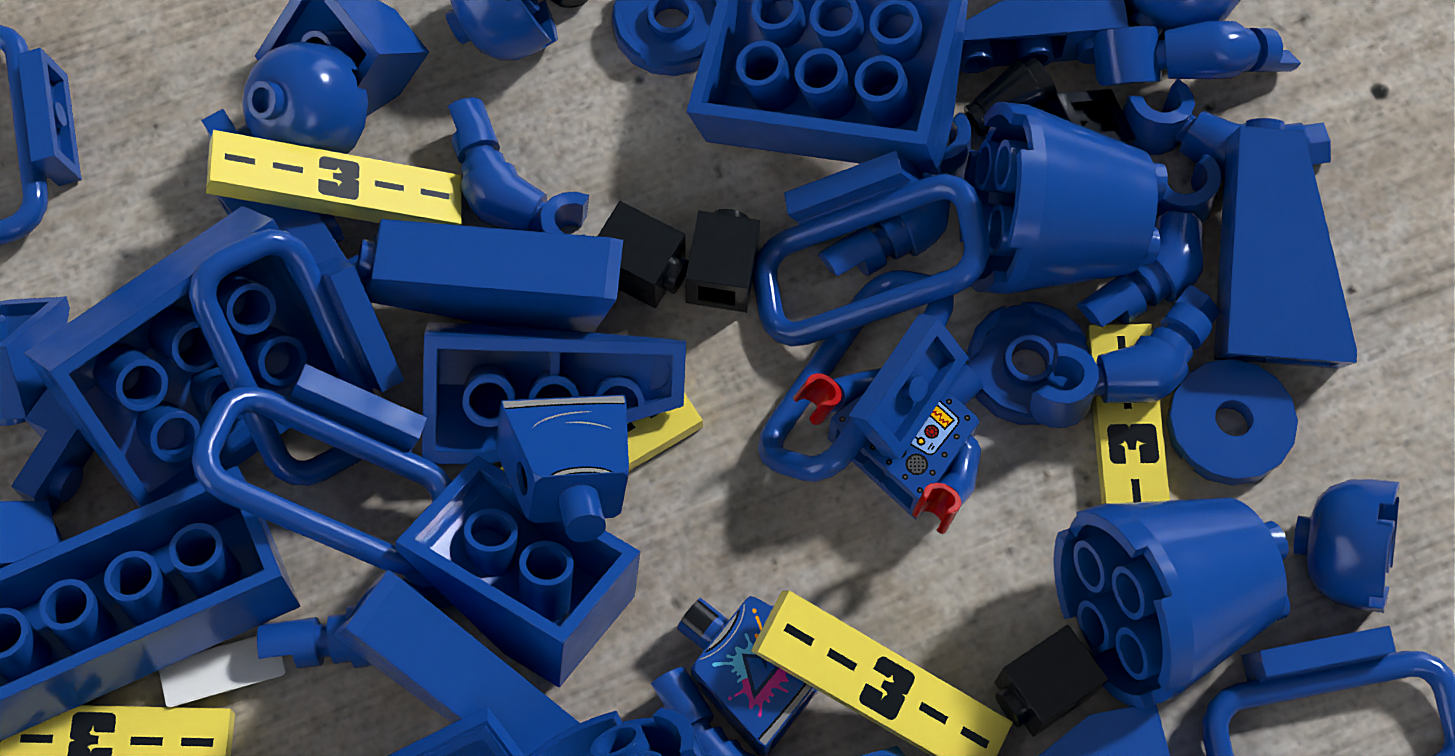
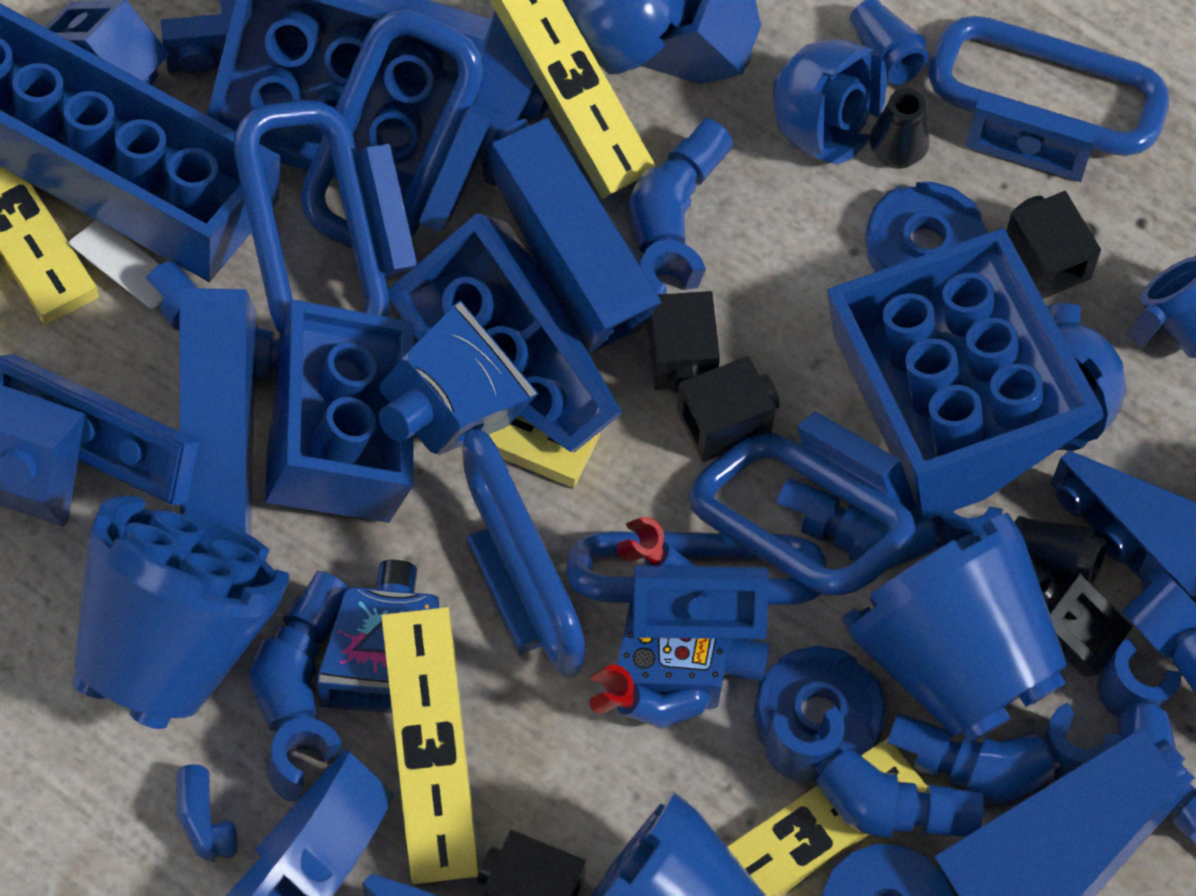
camera: 55 degrees right, 5 degrees down
none -> blue bar [462,429,585,678]

